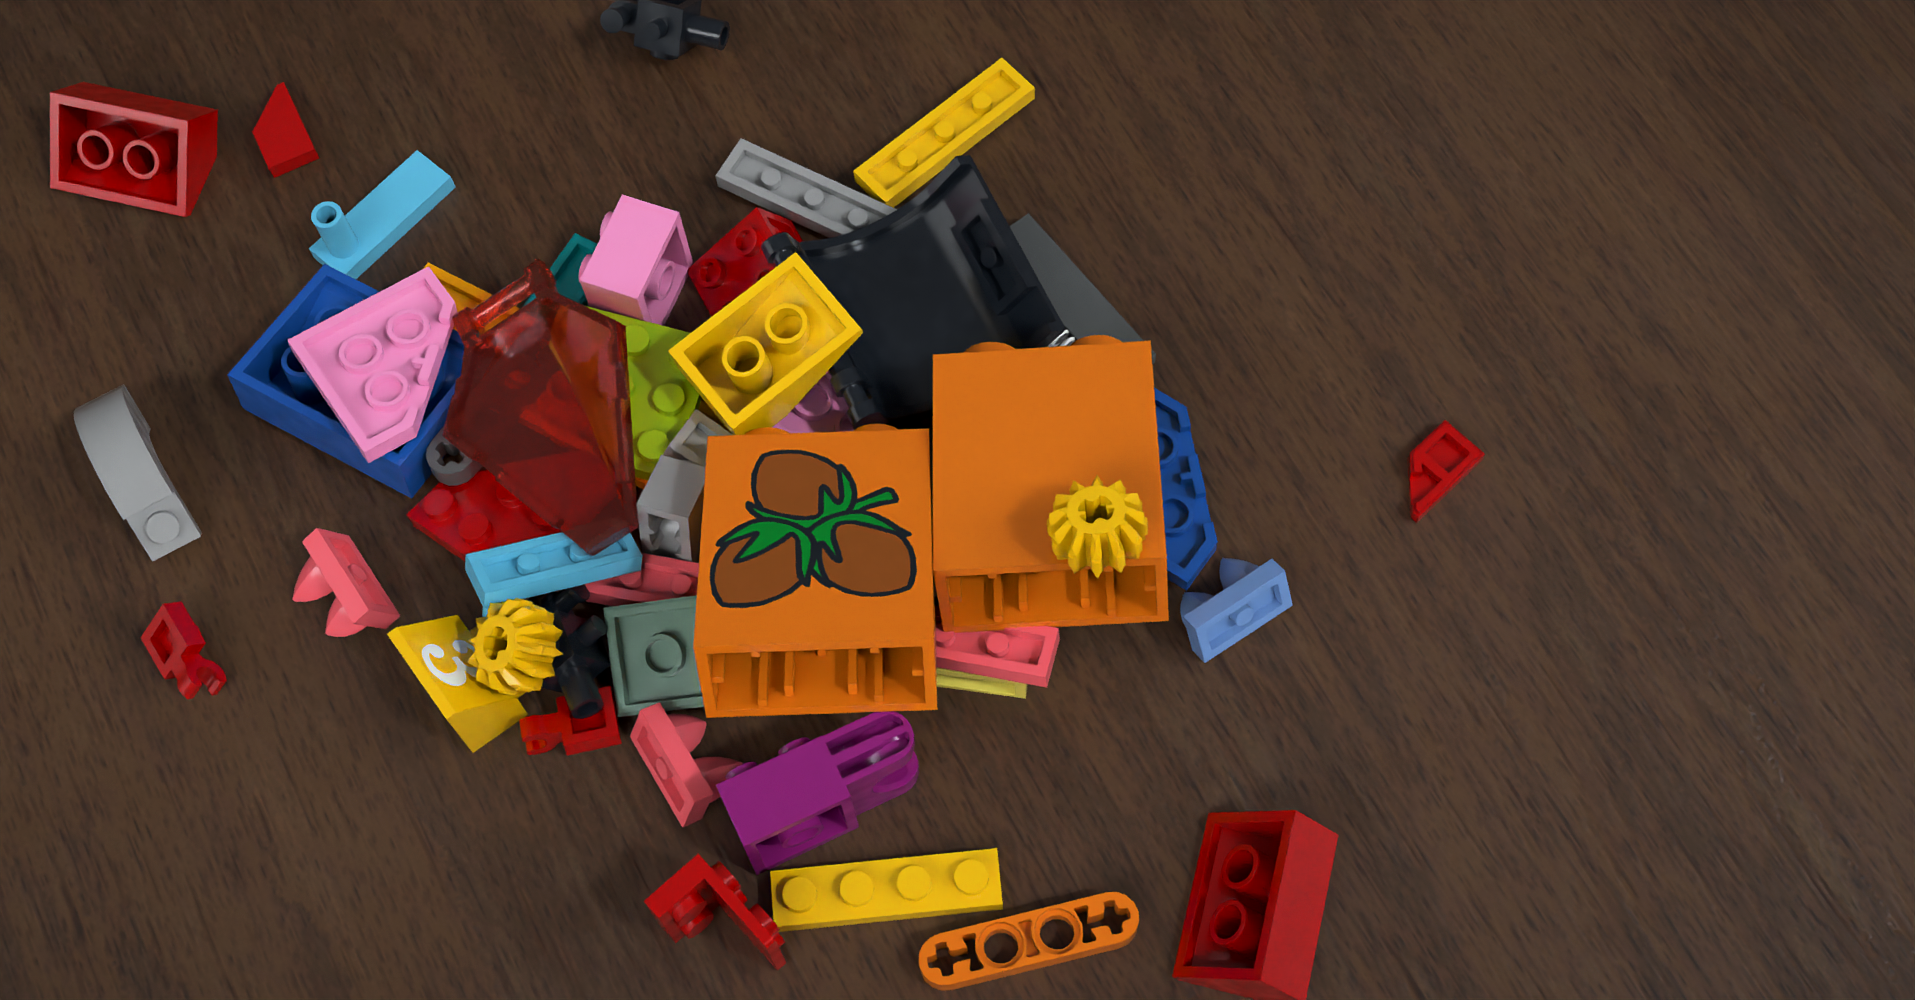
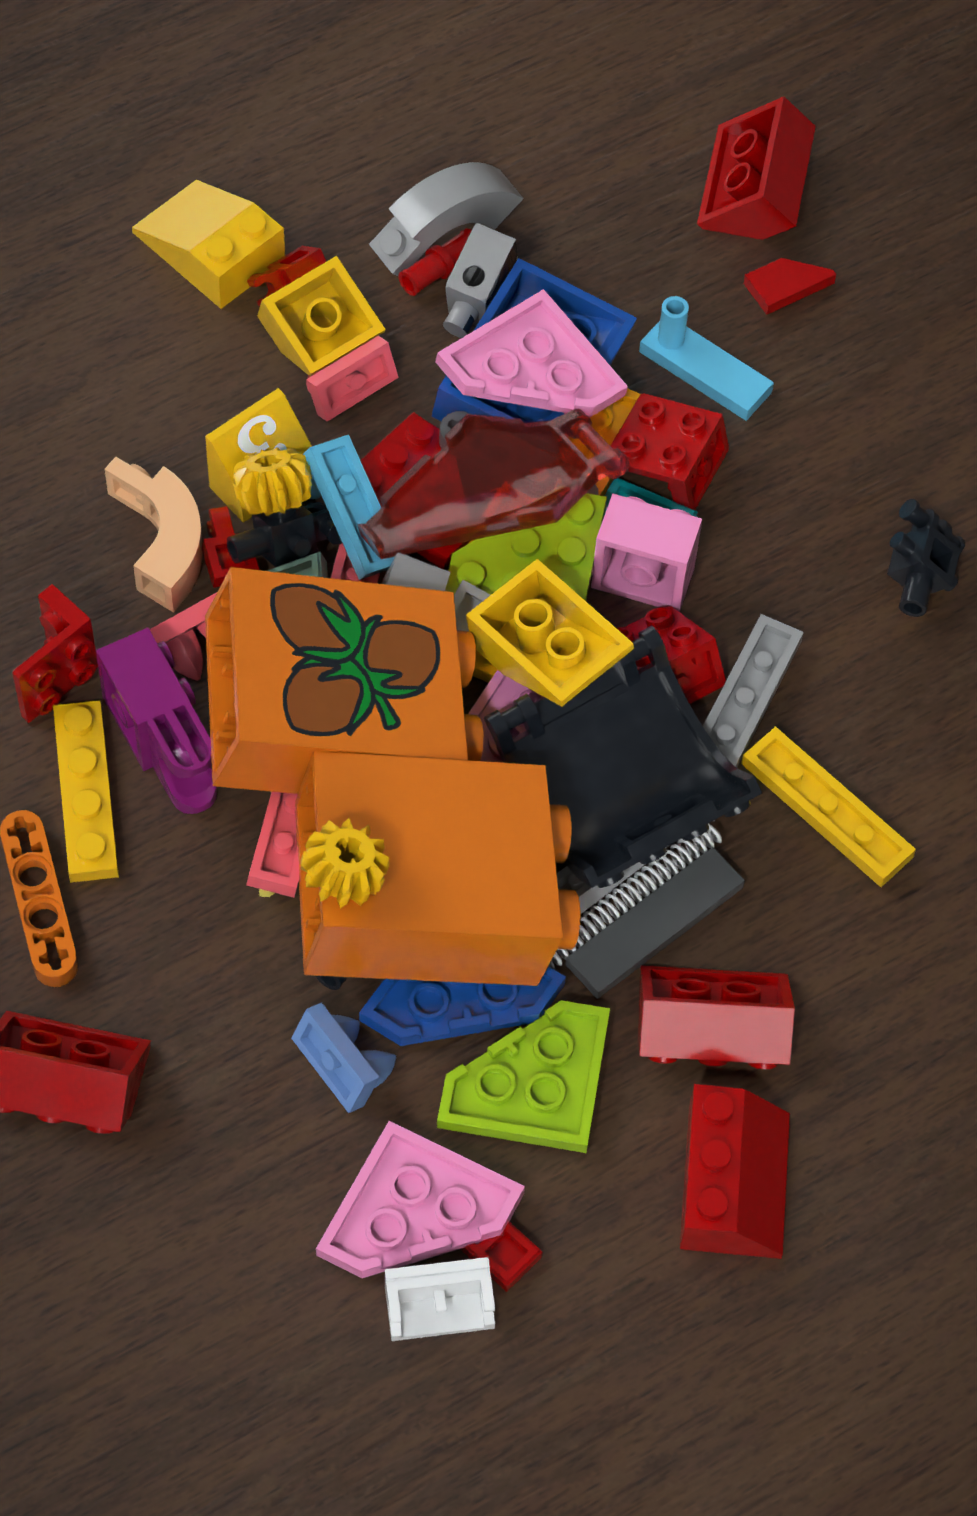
camera: 80 degrees right, 5 degrees down
none -> light nougat arch [105,457,203,613]
none -> yellow slope [132,180,285,309]
none -> yellow slope [257,256,386,377]
none -> bright pink plate [316,1121,525,1278]
none -> white hinge [385,1257,495,1341]
none -> red pin [398,228,472,296]
none -> lime plate [437,1000,610,1153]
none -> light grey torso [443,223,518,338]
none -> red bracket [604,393,729,510]
none -> slope [638,965,795,1069]
none -> red slope [680,1084,790,1259]

